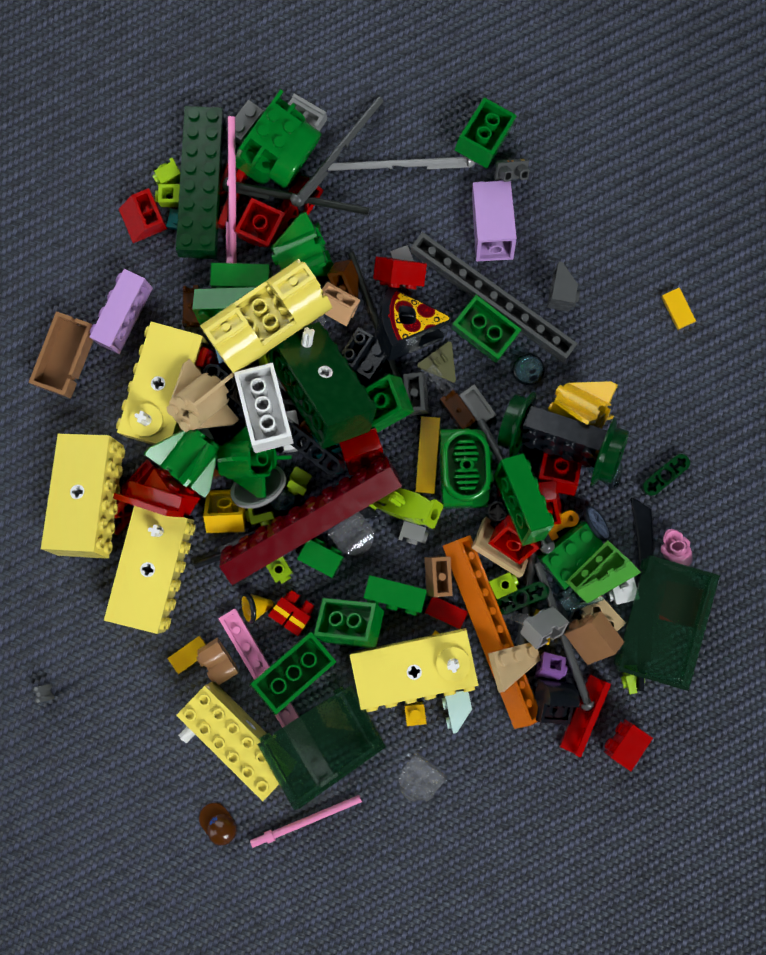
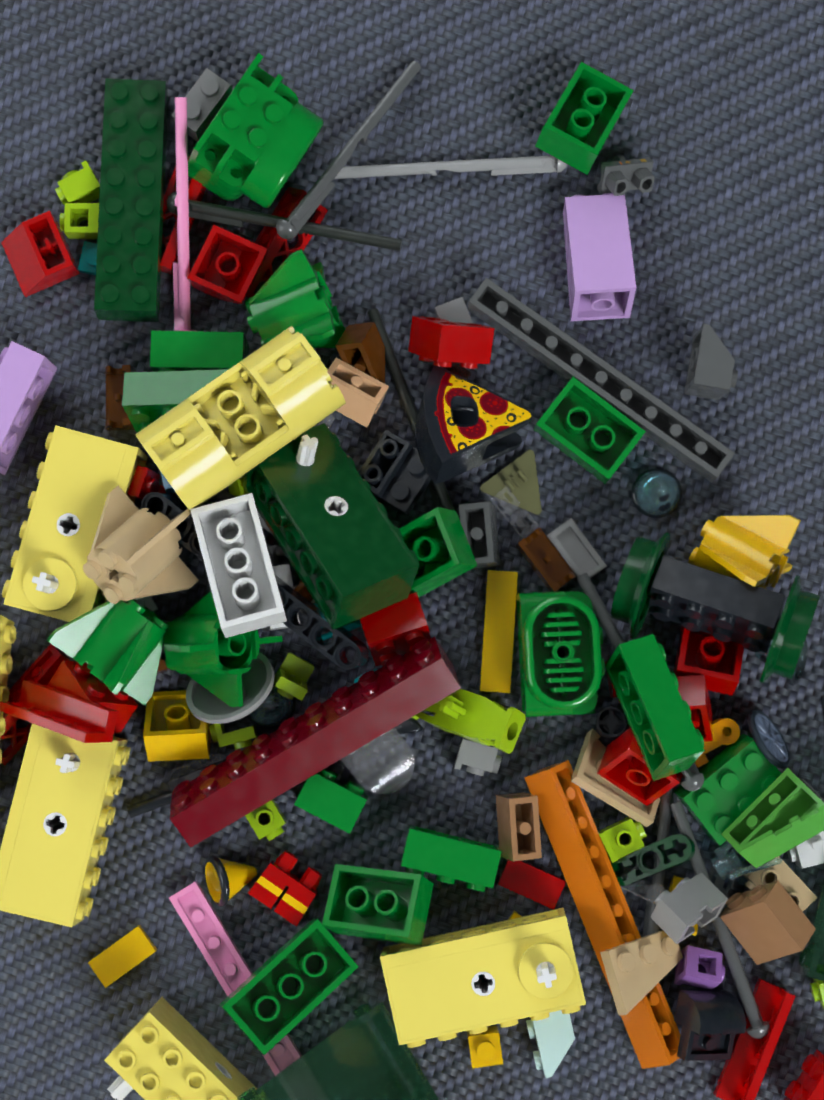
camera: 10 degrees left, 0 degrees up
medium nougat brick [196,637,239,685] -> none
light grey hinge [288,94,327,131] -> none

